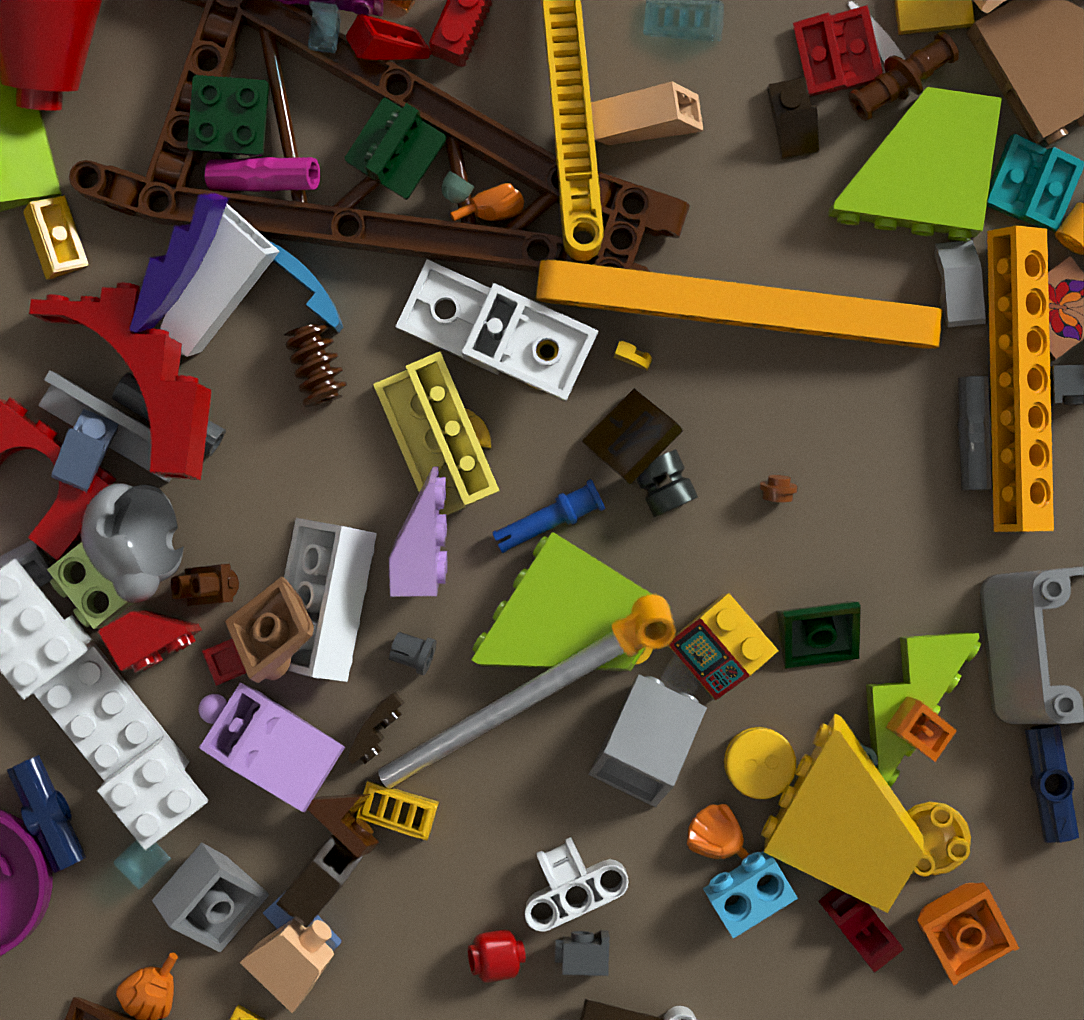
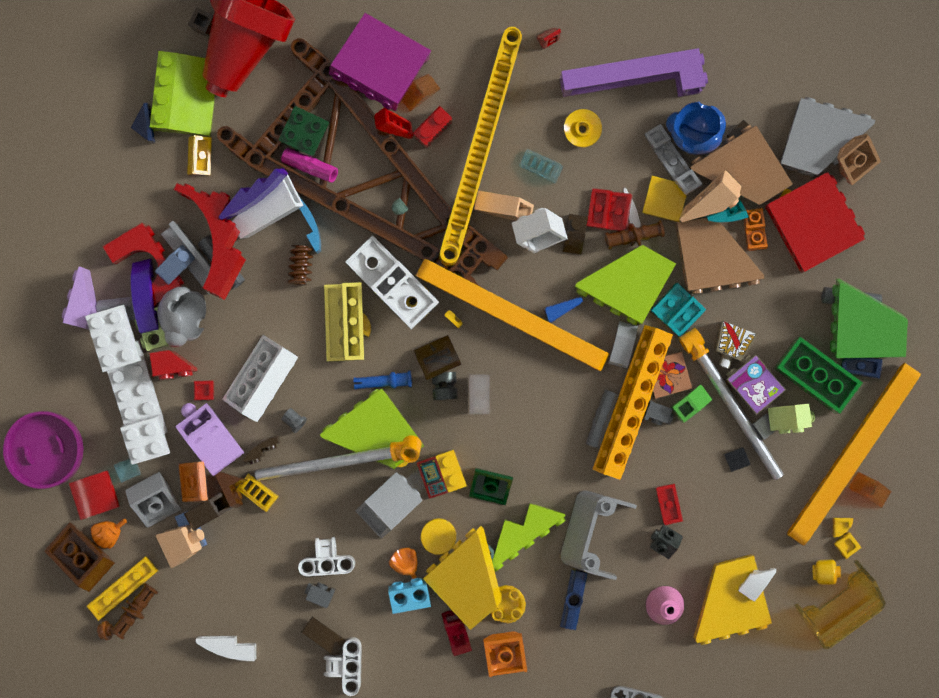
camera: 20 degrees right, 0 degrees up
dark blue piece [7,755,86,873] -> none
reddish brown hips [171,564,239,606] -> none
medium nougat slope [225,576,314,683] -> none
clear light blue slope [308,1,342,53] -> none
dark green bracket [345,98,446,200] -> none
lavender slope [389,466,448,596] -> none
orange piece [450,183,525,221] -> none
red head [467,929,526,983] -> none
dark orange plate [760,475,798,502] -> none
orange slope [886,696,957,762] -> none
none -> red slope [69,470,120,520]
none -> dark purple slope [131,258,159,334]
none -> orange tile [179,461,208,502]
none -> clear brick [470,375,490,414]
none -> white piece [512,208,568,253]
none -> blue slope [544,297,583,323]

